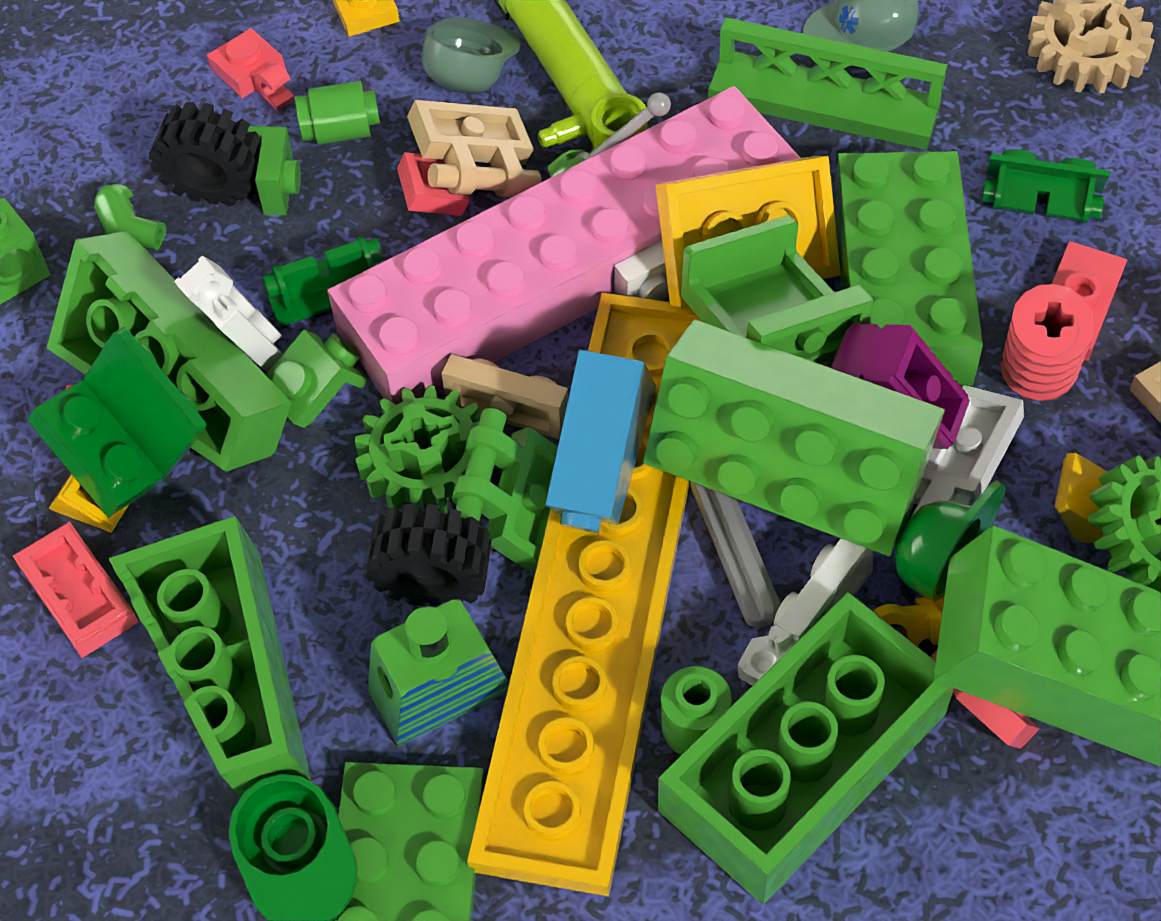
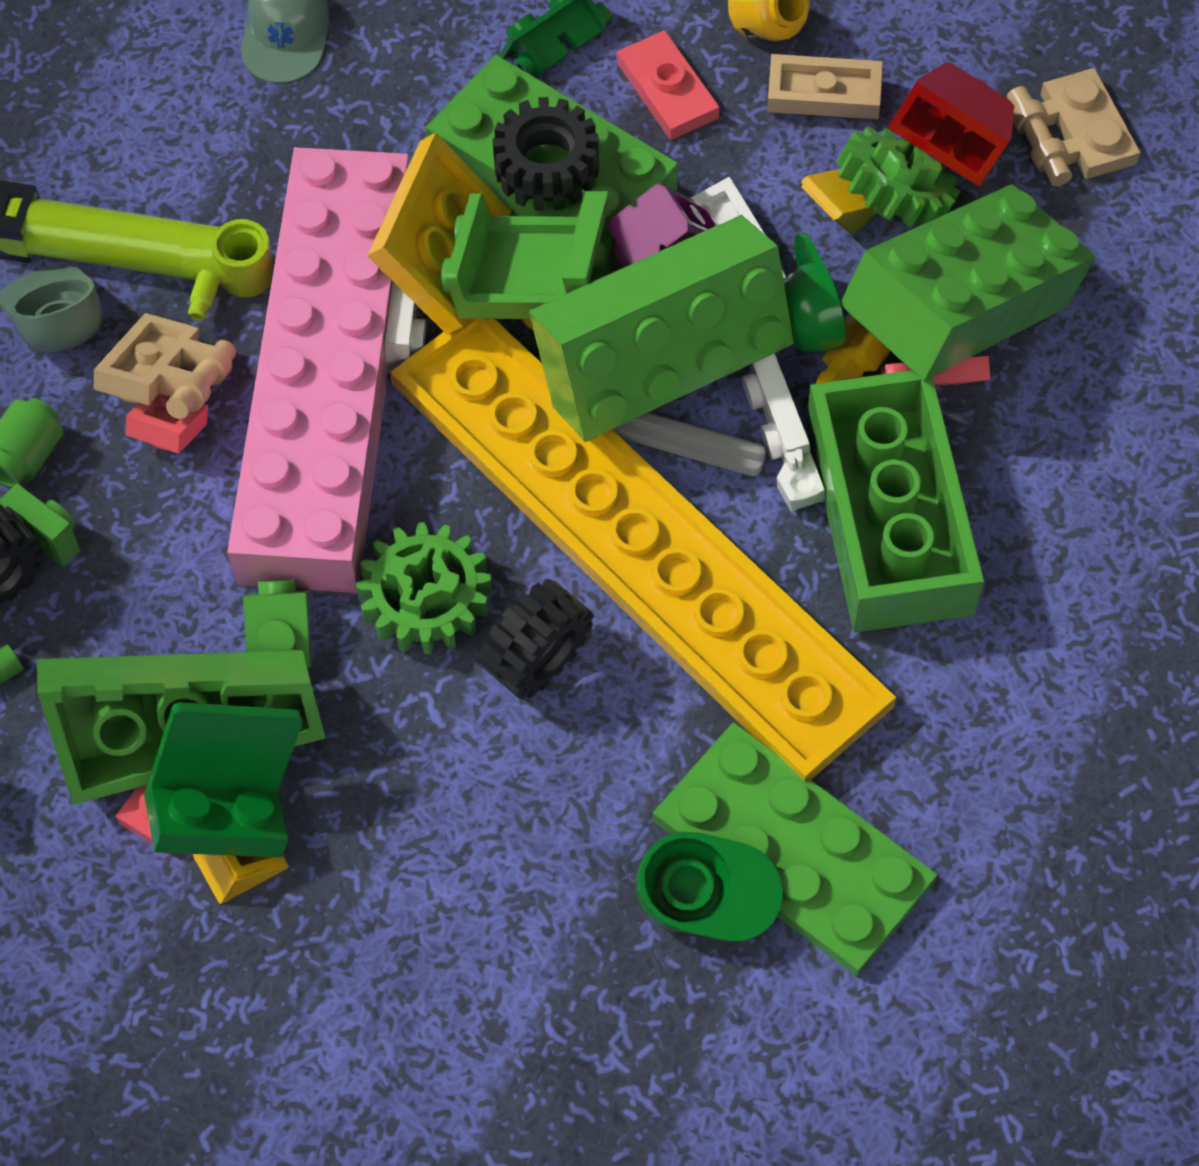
camera: 55 degrees left, 5 degrees up
coral plate [13,521,139,658] -> none
bright green wedge [108,516,312,798] -> none
white hinge [174,256,283,373] -> none
green hinge [261,236,384,327] -> none
bright green torso [368,599,509,747] -> none
tan plate [441,354,569,439] -> none
bright green plate [452,408,558,571] -> none
dark azure slope [545,350,656,533] -> none
light grey hinge [548,92,671,177] -> none
bright green brick [661,666,732,755] -> none
bright green fence [708,17,948,150] -> none
coral piece [1000,284,1095,401] -> none
none -> black tyre [492,97,599,211]

